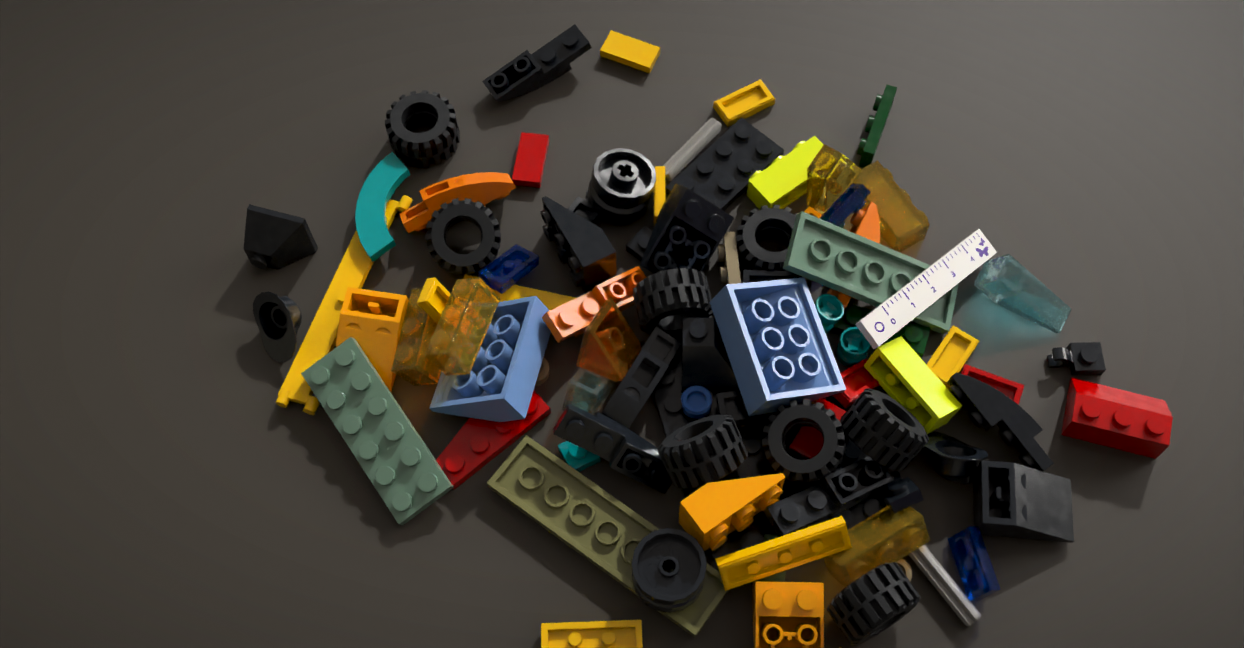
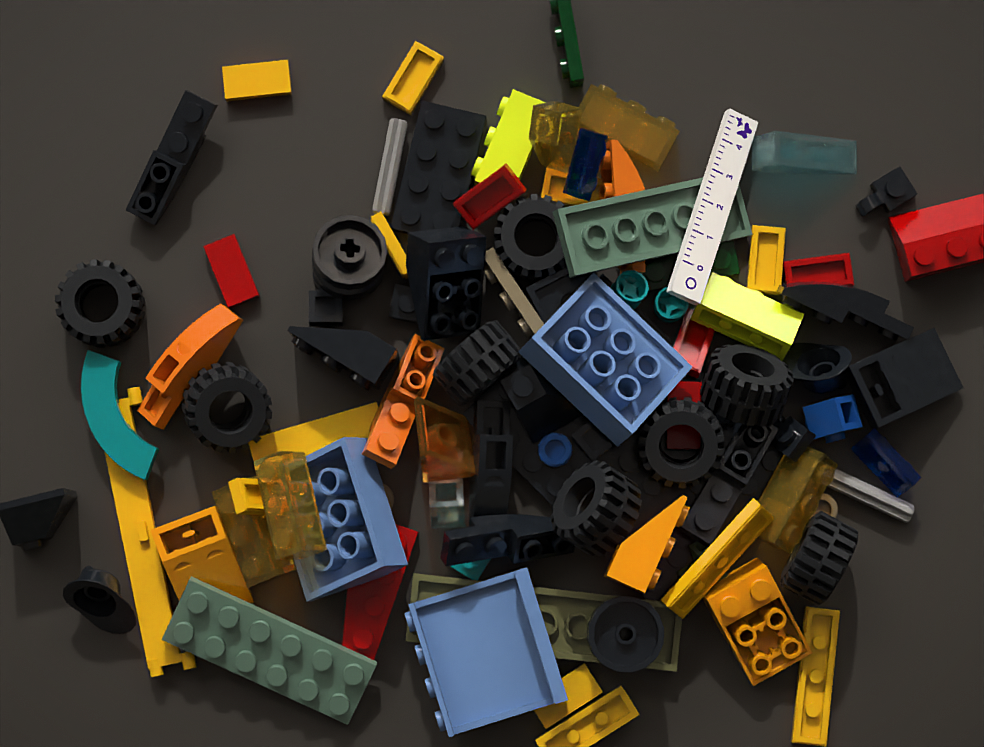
camera: 30 degrees left, 20 degrees up
clear blue plate [479,244,539,294] -> none
none -> medium blue panel [405,567,568,737]
none -> red tile [453,163,527,230]
none -> yellow tile [534,663,603,729]
none -> blue brick [803,394,863,443]

